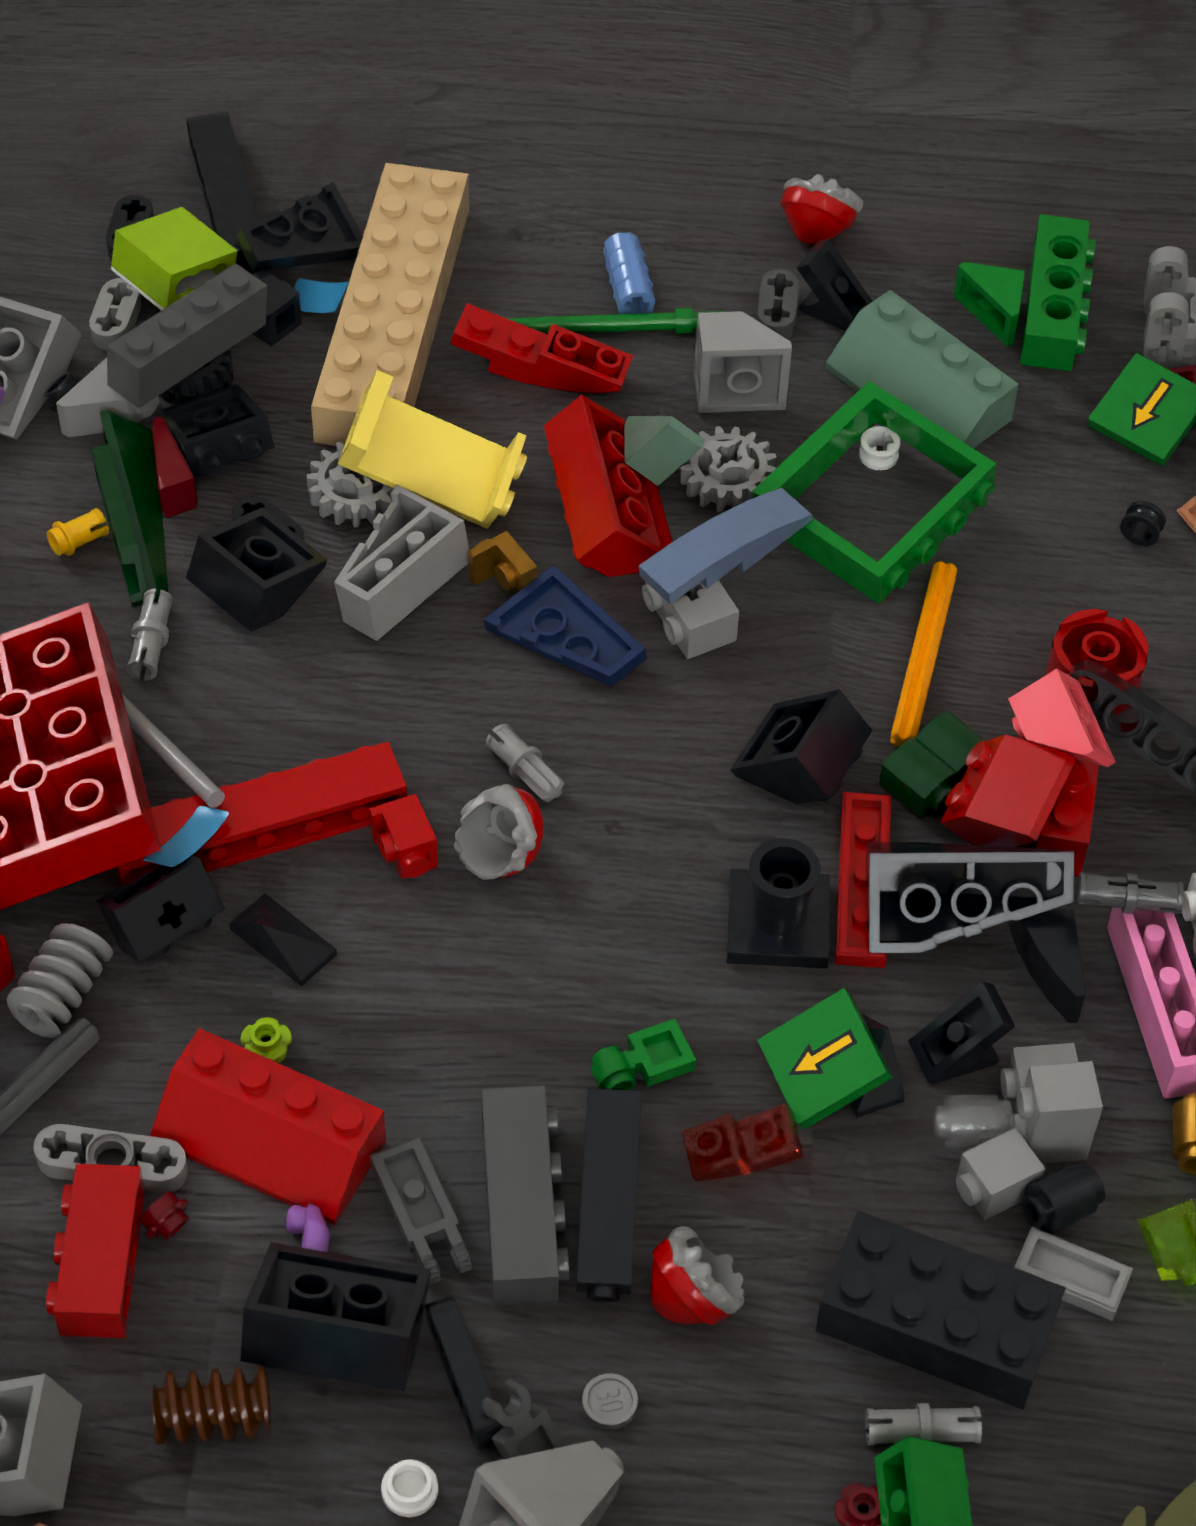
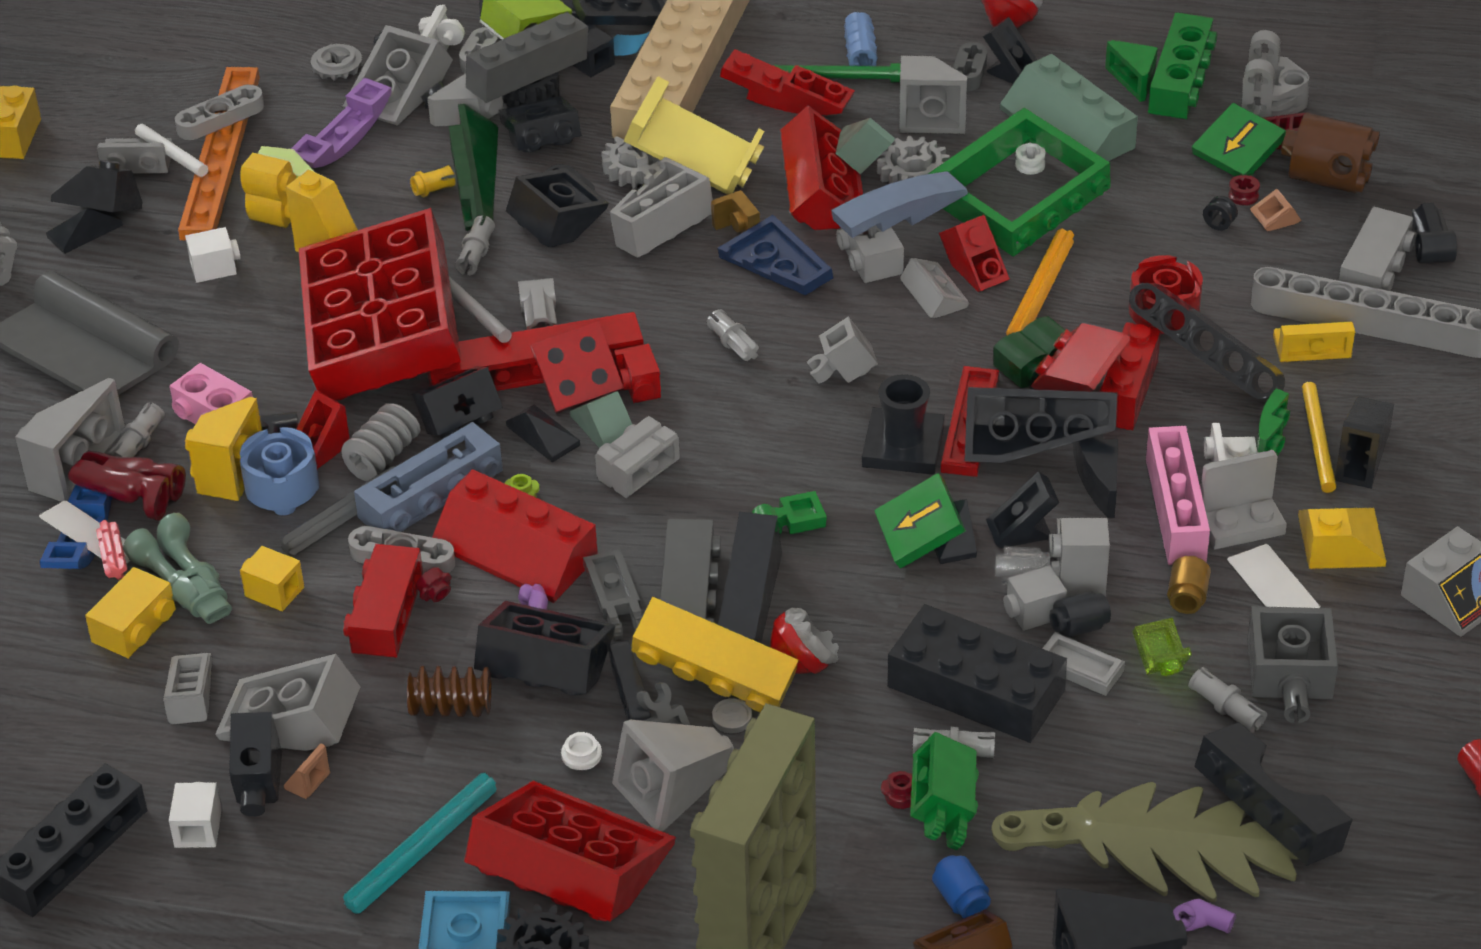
camera: 10 degrees right, 10 degrees down
dark azure sticker [143,806,229,867] -> none
dark red slope [152,416,198,518] -> none
light grey hair [454,784,543,880] -> none
clear red slope [682,1103,804,1181] -> none
black slope [730,689,873,804] -> none
coral slope [1008,668,1116,767] -> none
dark grey pin [1076,872,1184,915] -> none
none -> sand blue brick [354,422,503,532]
none -> white hips [418,4,465,51]
none -> light grey piece [518,278,557,330]
none -> red tile [531,321,624,413]
none -> sand green slope [570,391,632,448]
none -> light grey brick [595,416,680,498]
none -> yellow brick [631,596,798,712]
none -> light grey brick [807,316,878,384]
none -> light grey slope [900,258,969,318]
none -> red slope [939,215,1010,292]
none -> dark red bush [1228,175,1260,206]

